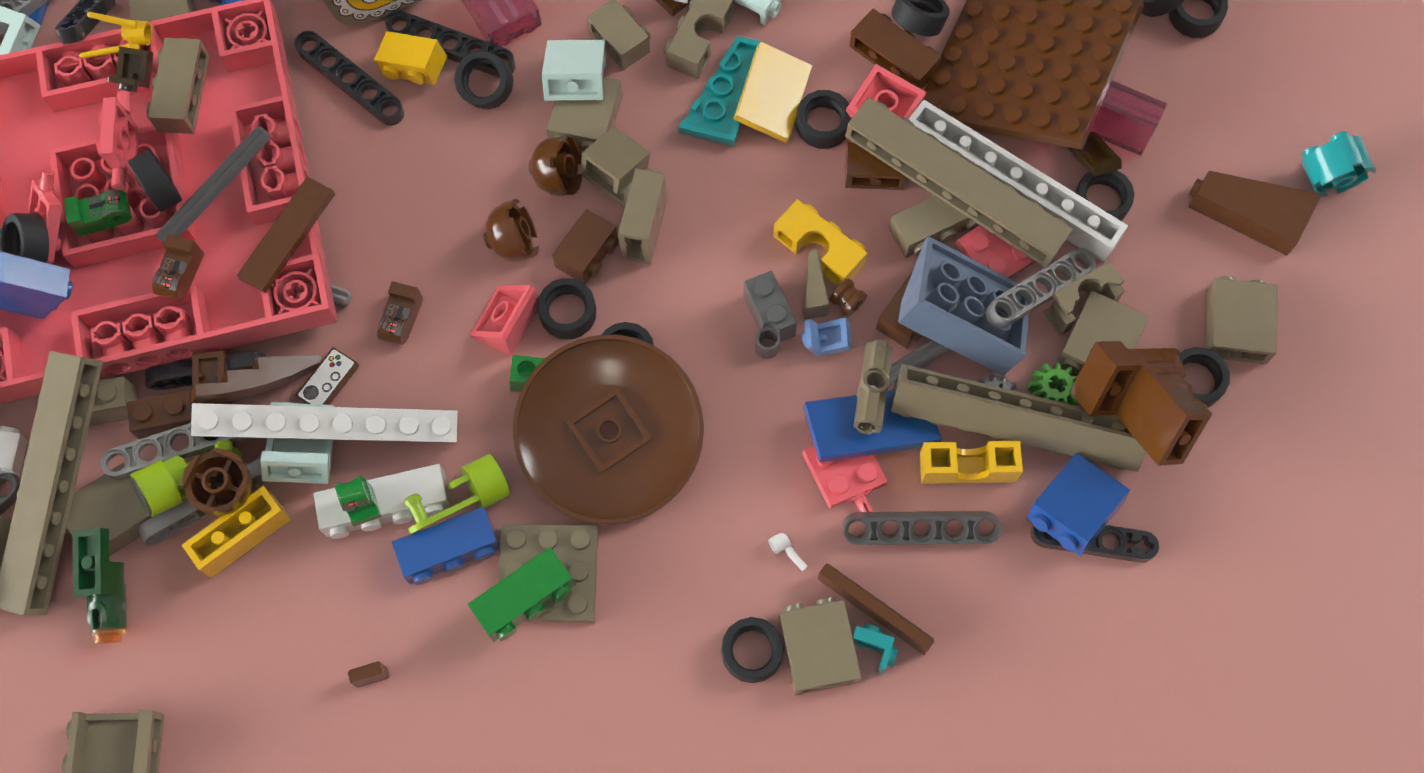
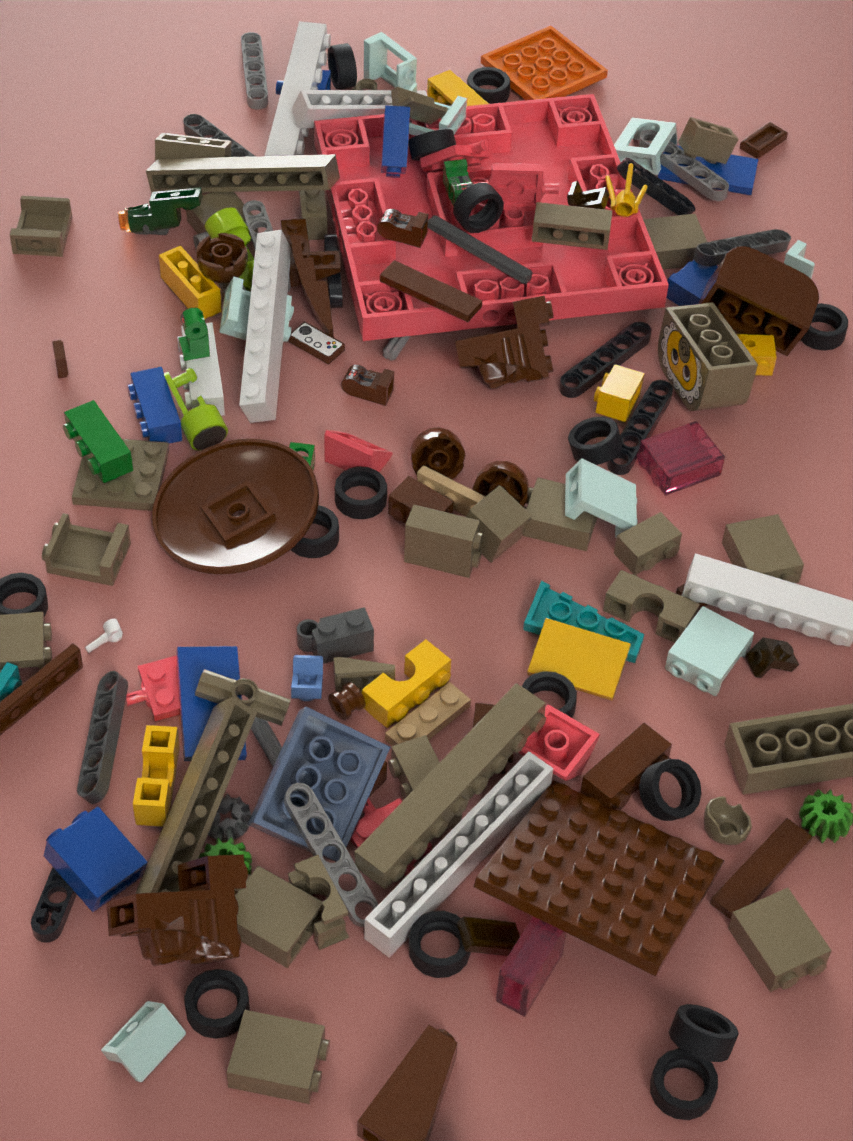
camera: 90 degrees right, 20 degrees down
none -> dark tan panel [42,513,131,586]
none -> light aqua panel [101,1001,186,1082]
none -> tan plate [385,682,471,746]
none -> tan plate [417,465,485,516]
none -> reddish brown brick [455,296,554,389]

